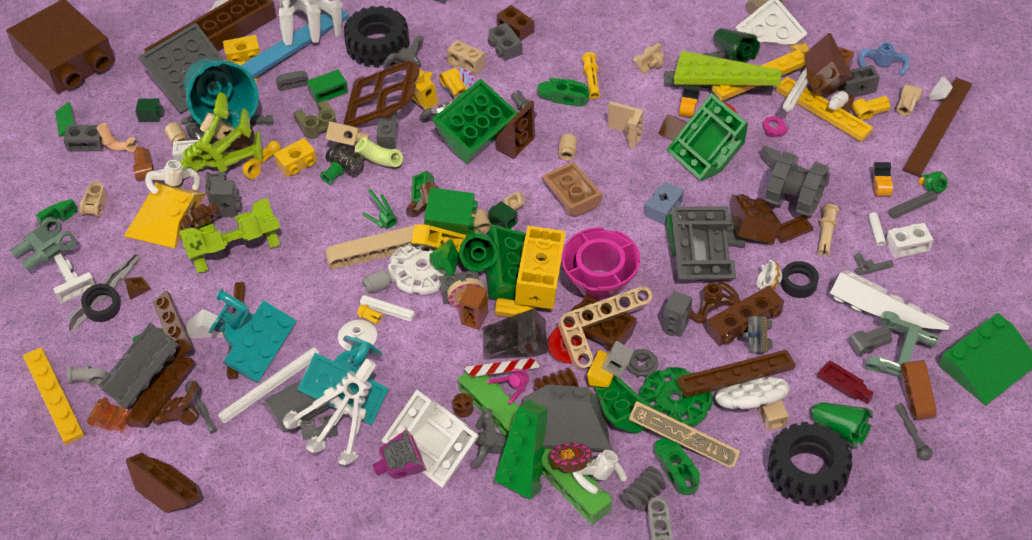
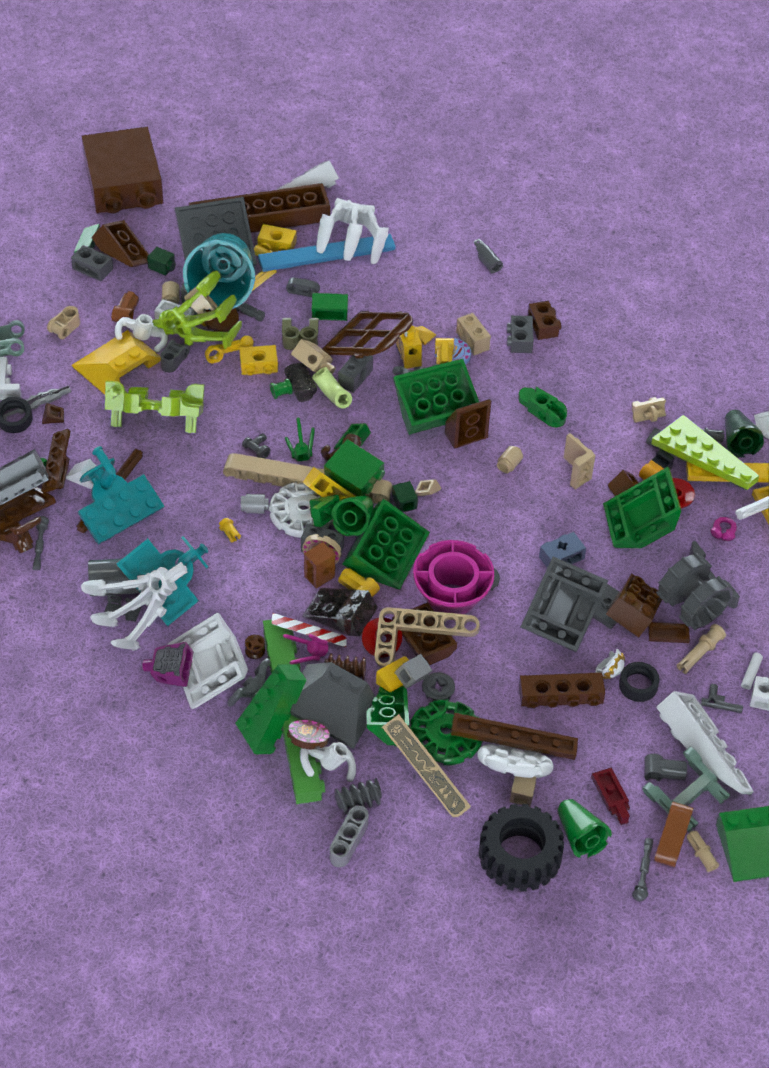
camera: 25 degrees right, 0 degrees up
green slope [36,199,78,227] -> none
light nougat piece [97,123,138,152] -> none
reddish brown gear [180,203,221,230] -> none
dark grey brick [209,180,242,218] -> none
white axle [218,347,319,423] -> none
white dish [338,320,377,350] -> none
black tyre [344,6,410,68] -> none
white axle [360,295,415,321] -> none
dark grey piece [383,35,424,69] -> none
dark grey pin [511,90,537,118] -> none
yellow plate [515,226,566,309] -> none
medium nougat slope [542,161,603,216] -> none
yellow pin [582,52,600,99] -> none
green piece [654,438,700,495] -> none
dark grey brick [663,291,692,337] -> none
reddish brown piece [690,281,741,324] -> none
dark grey hips [743,316,773,353] -> none
none -> reddish brown slope [91,220,149,268]
none -> dark grey piece [242,433,271,459]
none -> tan axle [686,831,719,872]

